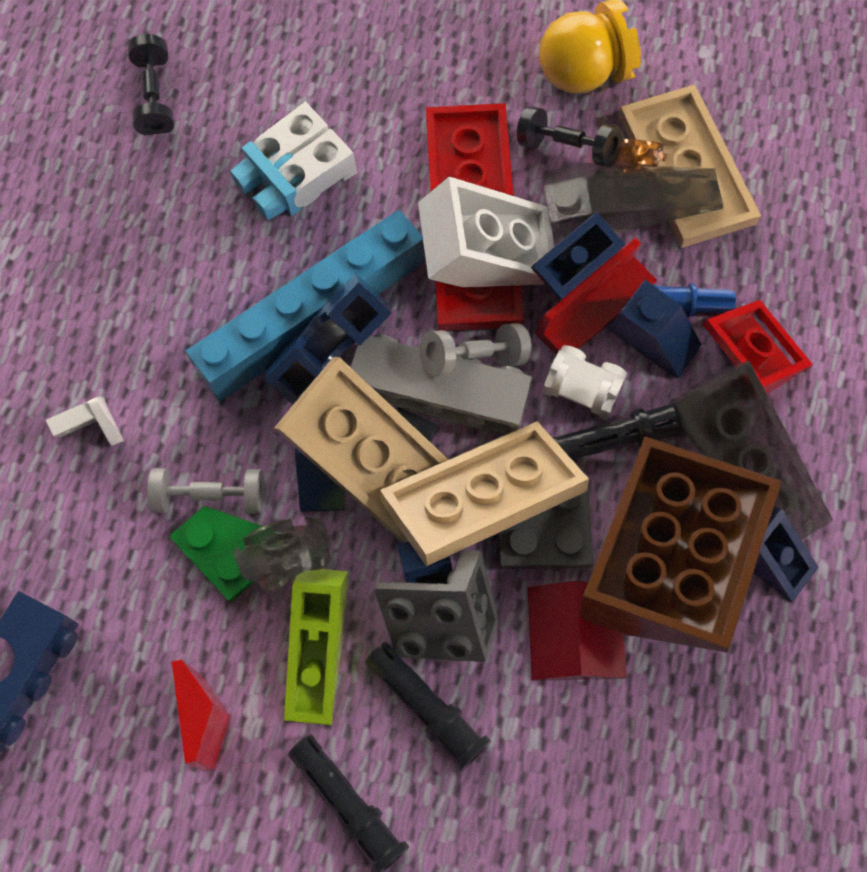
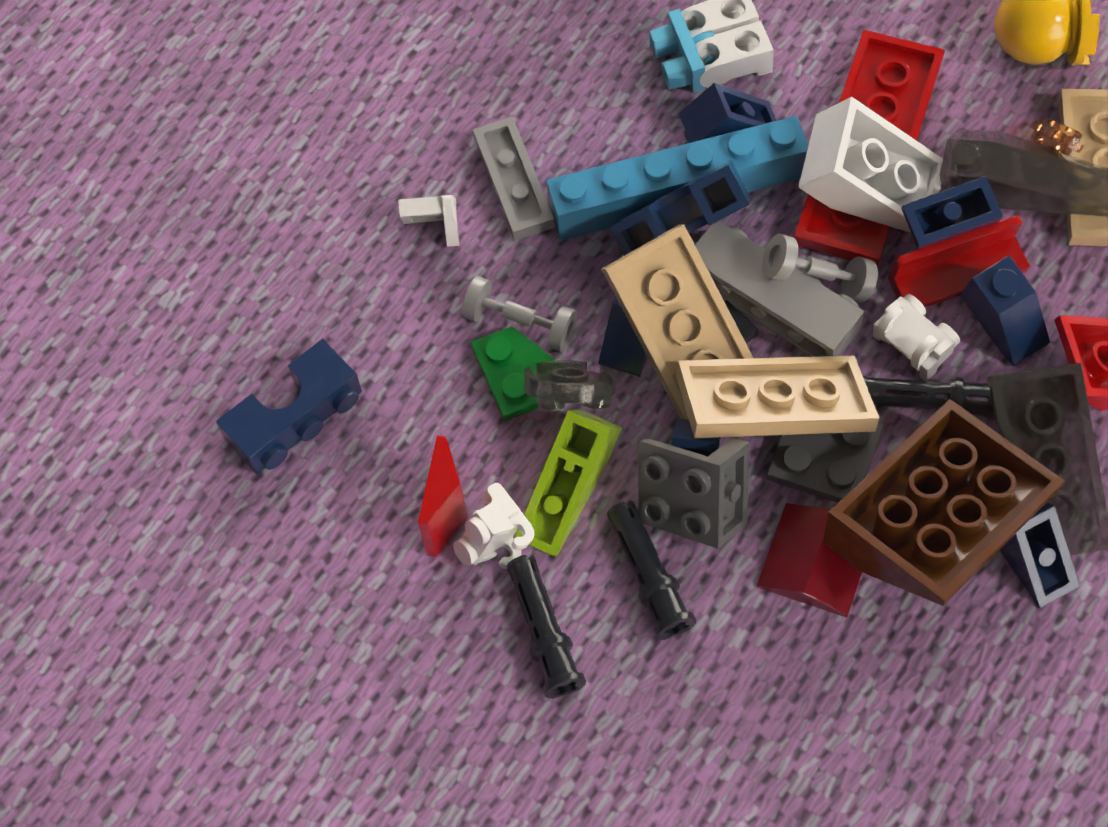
camera: 25 degrees right, 5 degrees down
black wheel [517,106,623,168] -> none
blue axle [653,283,736,317] -> none
none -> white piece [453,483,534,569]
none -> light grey plate [472,117,555,241]
none -> dark blue slope [679,83,777,143]

